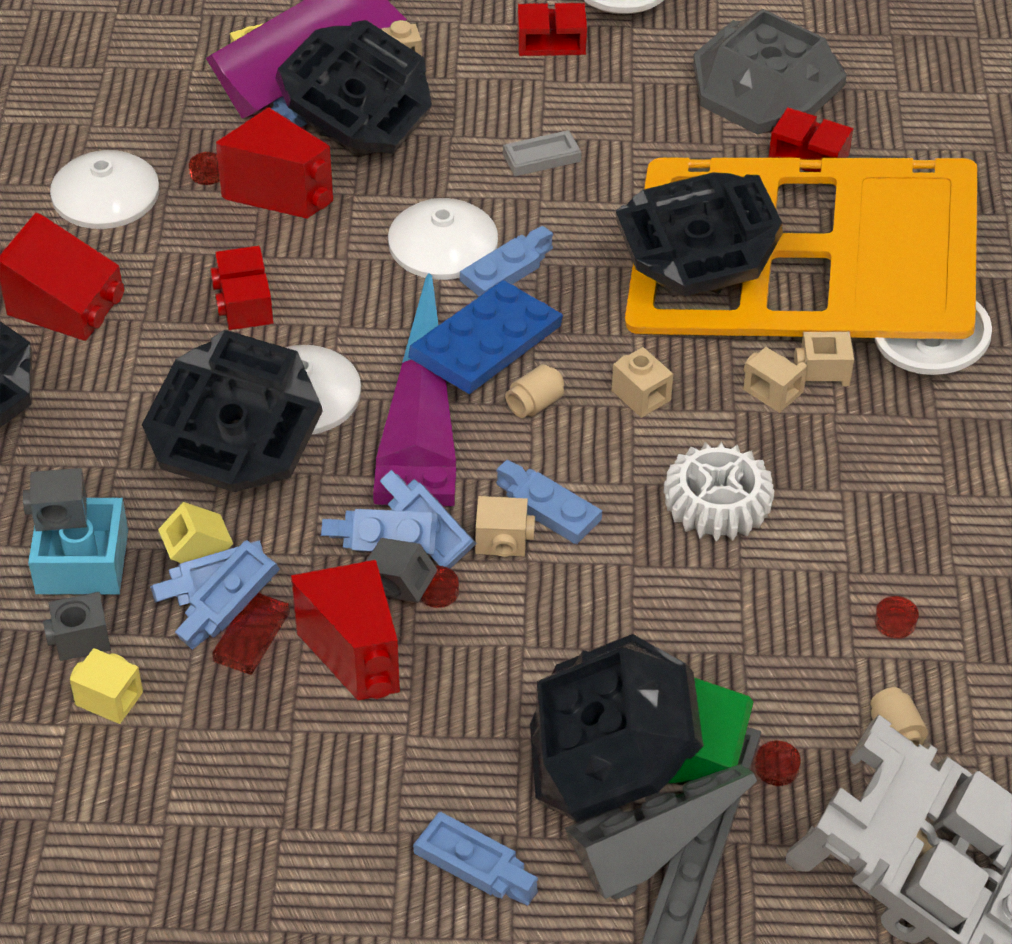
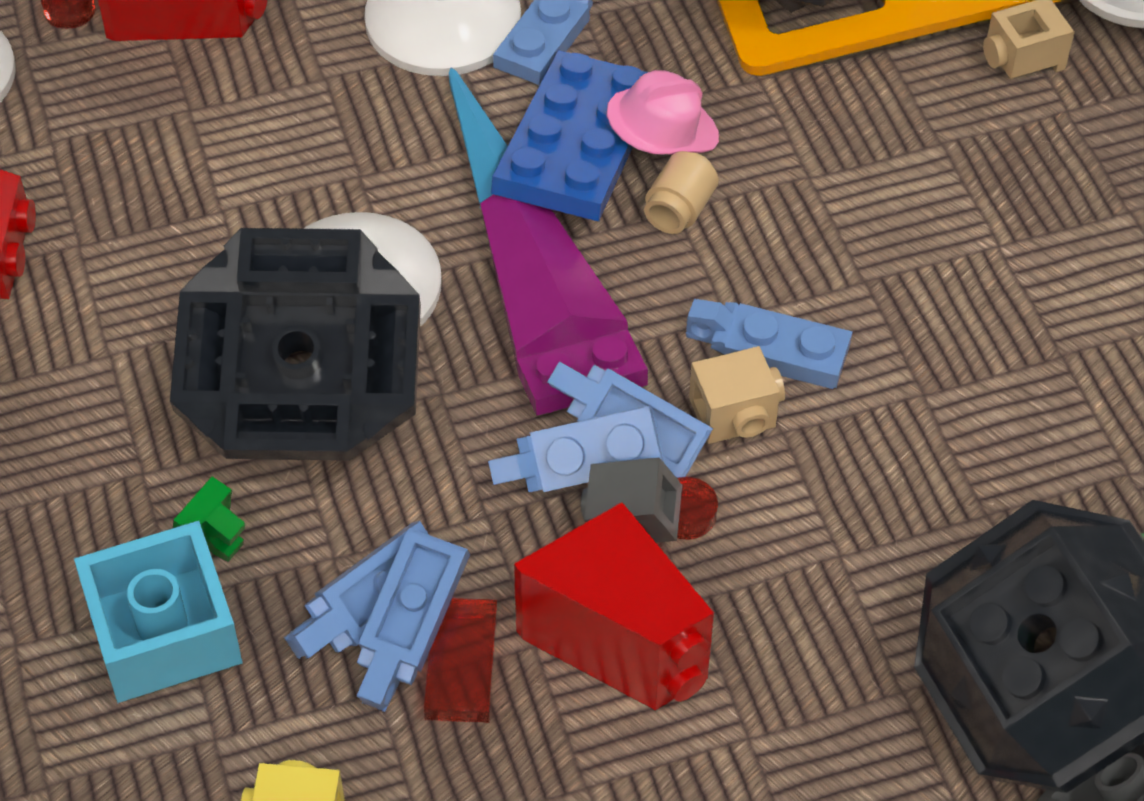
camera: 20 degrees left, 5 degrees up
dark grey brick [23,468,87,531] -> none
dark grey brick [43,592,111,661] -> none
light yellow brick [158,502,233,564] -> none
red piece [210,245,274,330] -> none
tan brick [611,347,673,418] -> none
white gear [664,441,774,542] -> none
tan brick [743,347,808,413] -> none
none -> green tile [173,476,246,562]
none -> bright pink piece [607,70,719,154]

